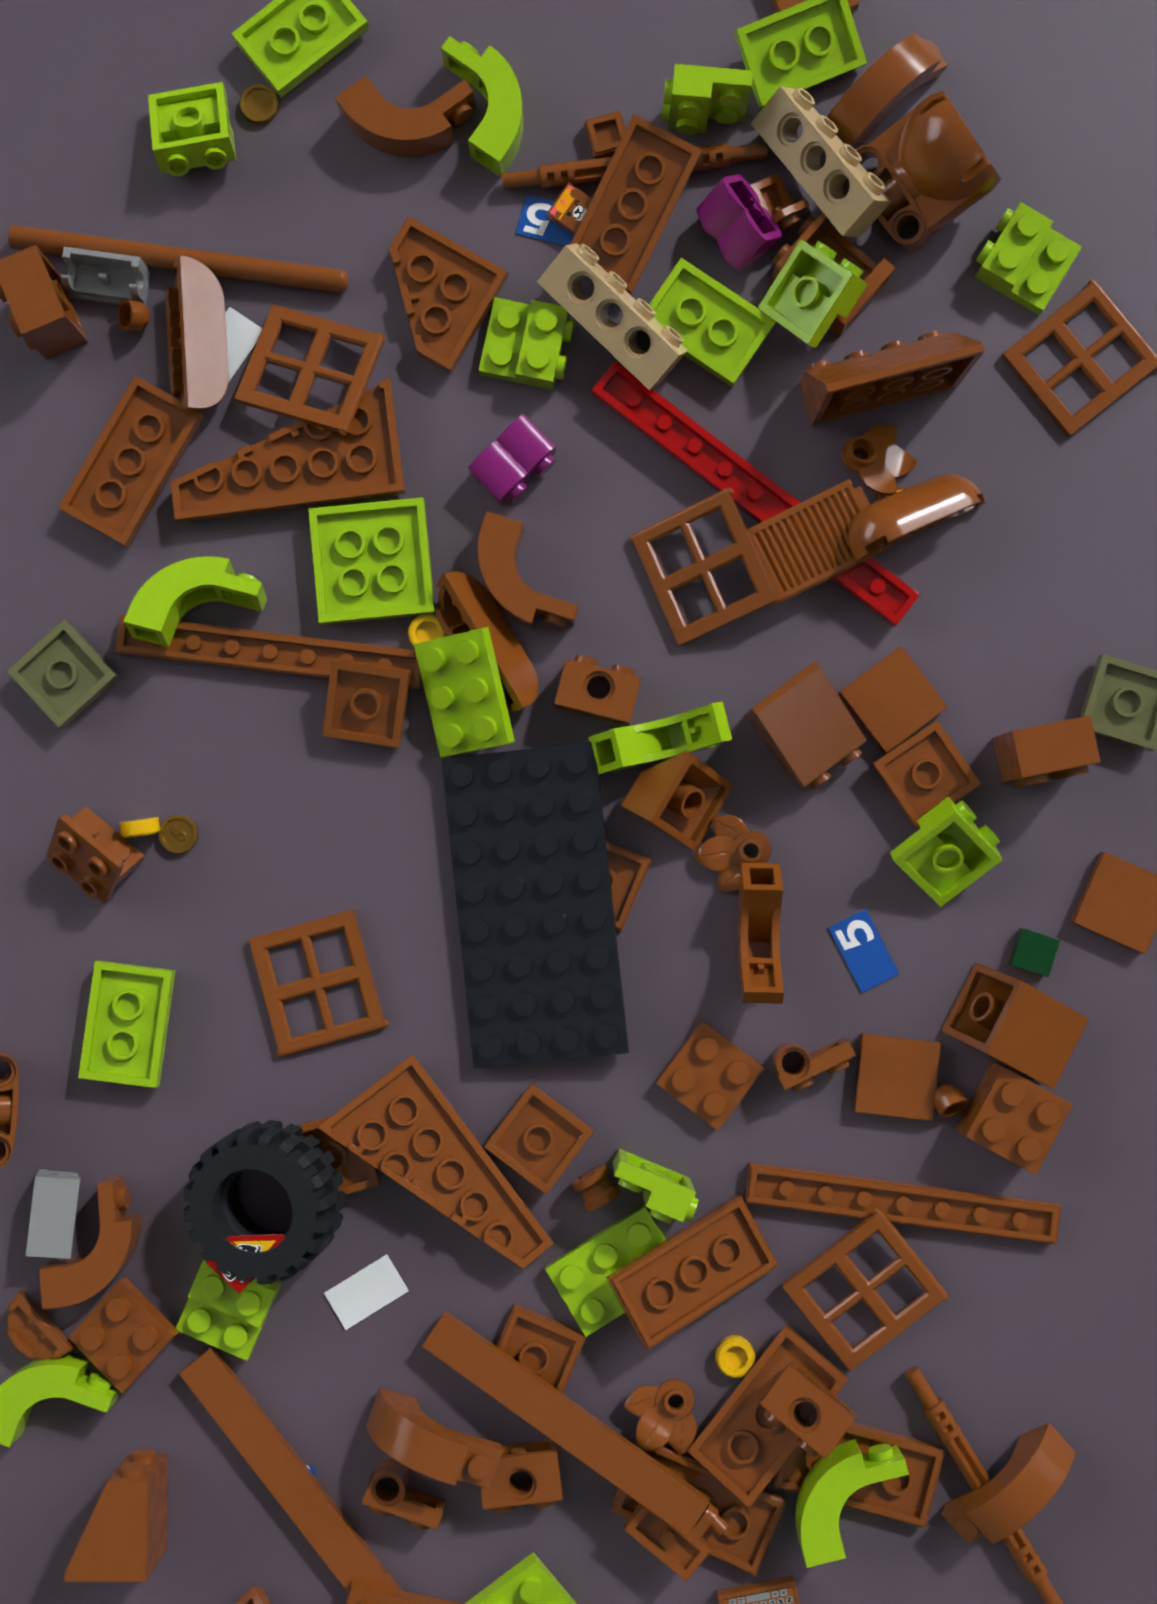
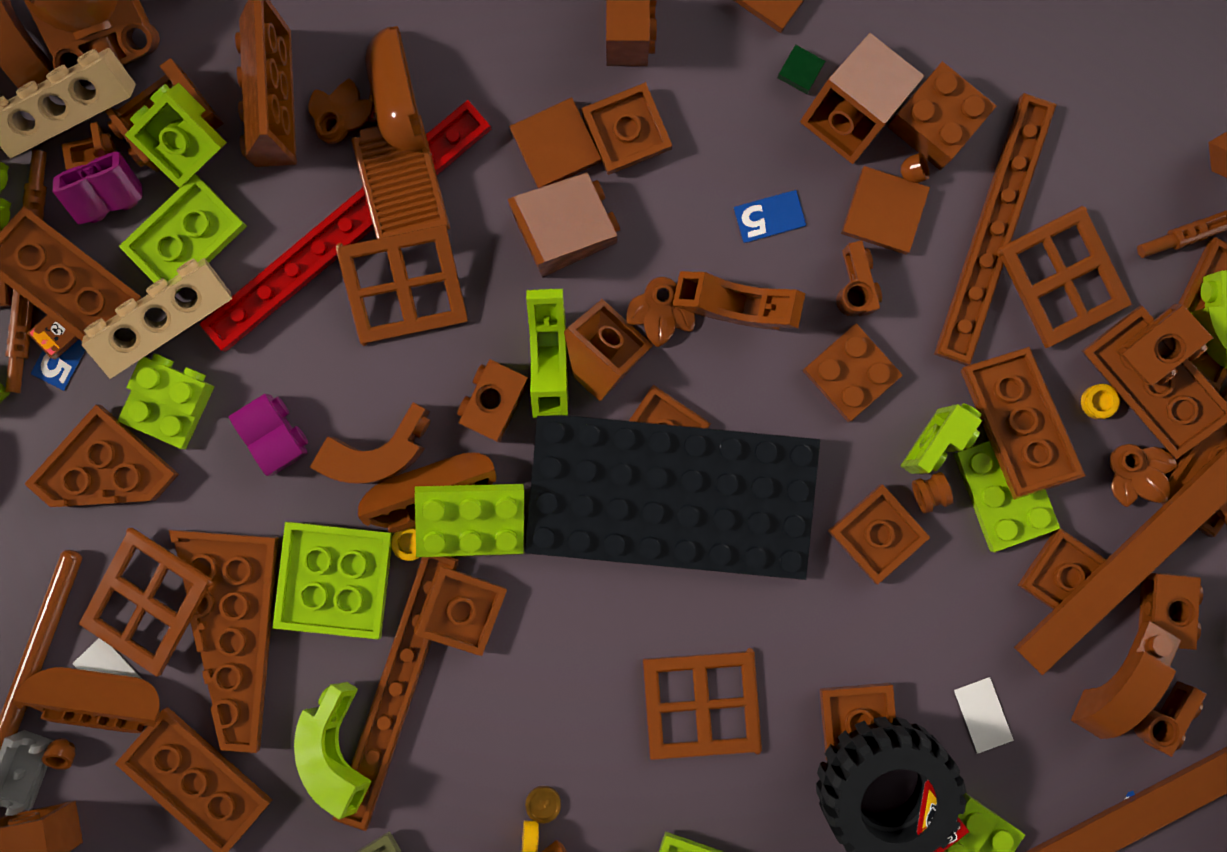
camera: 80 degrees left, 0 degrees up
dark orange wing [316,1054,554,1269] -> none
lime plate [890,797,1003,907] -> none

